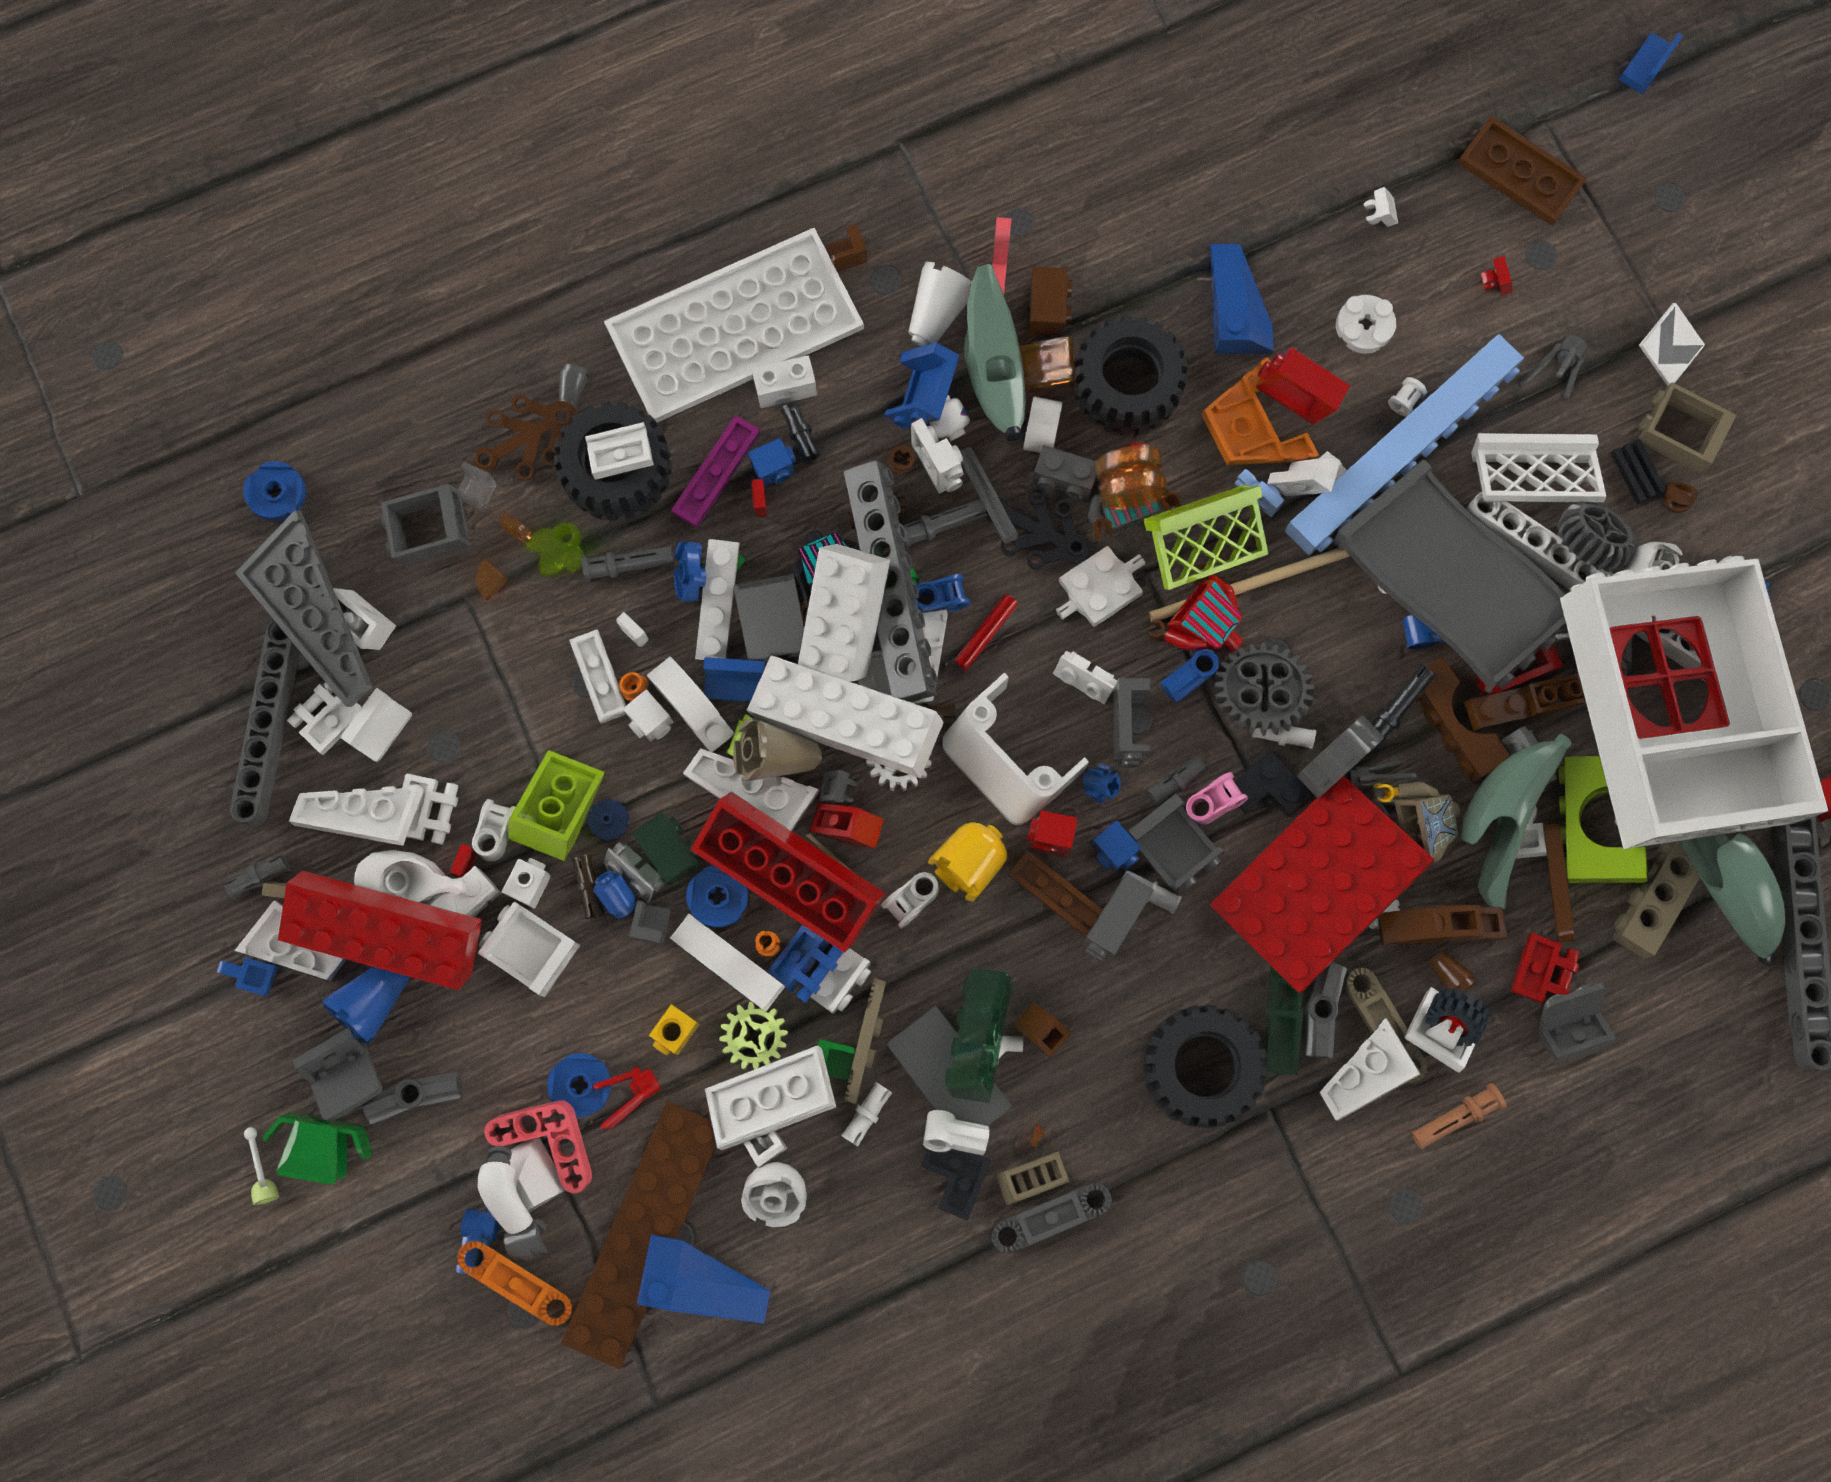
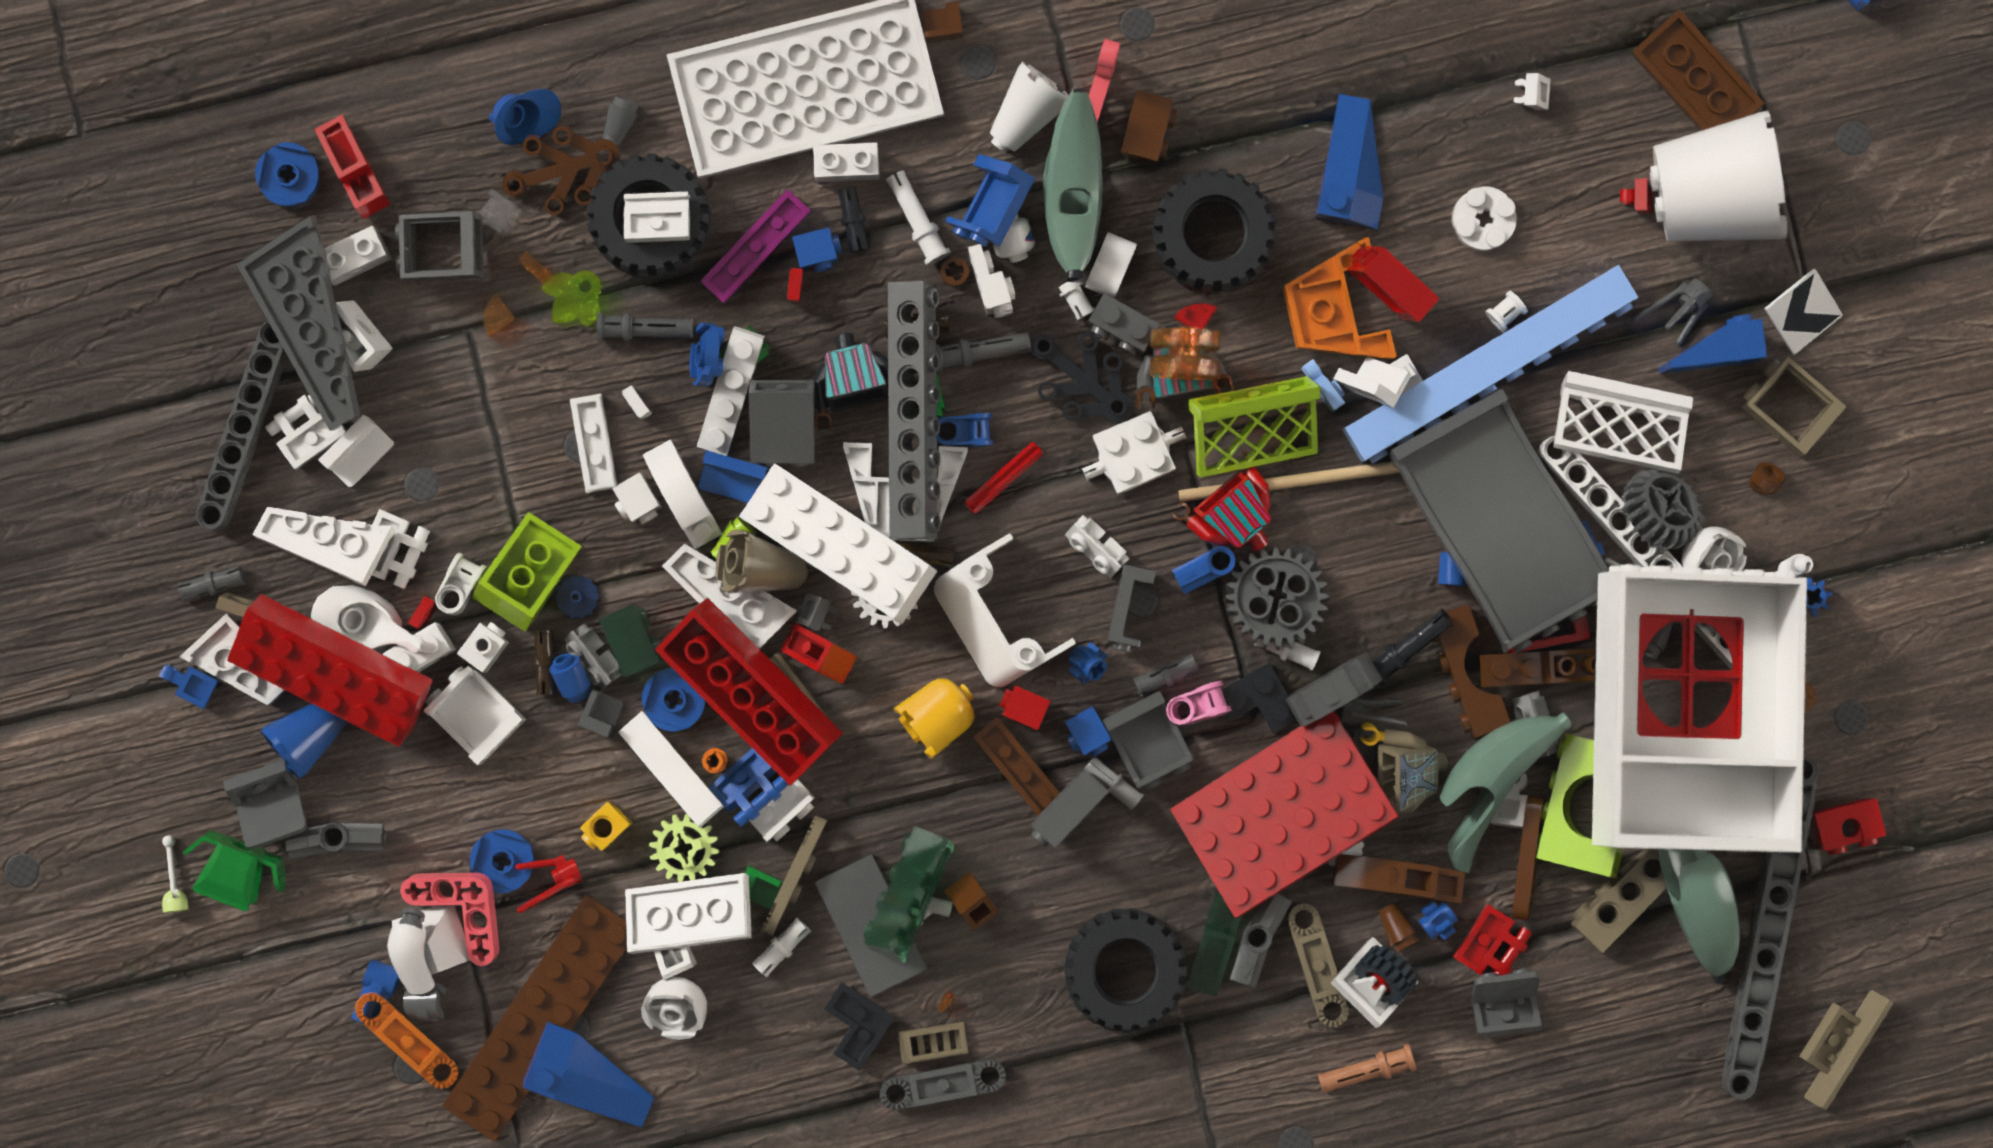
camera: 15 degrees right, 10 degrees up
orange plate [619,672,648,701] -> none
white brick [798,544,890,682] -> none
white piece [881,872,939,929] -> none
white piece [923,1110,990,1155] -> none
dark grey axle [960,447,1018,544] -> none
clear orange plate [1019,336,1075,390] -> none
white wing [1320,1018,1421,1121] -> none
black tile [1610,439,1667,504] -> none
none -> red slope [314,114,391,219]
none -> white brick [324,226,392,286]
none -> blue piece [488,88,561,146]
none -> white pin [886,171,952,266]
none -> white pin [1059,282,1095,320]
none -> blue gear [1418,901,1458,941]
none -> white cone [1650,111,1787,241]
none -> blue slope [1659,314,1767,374]

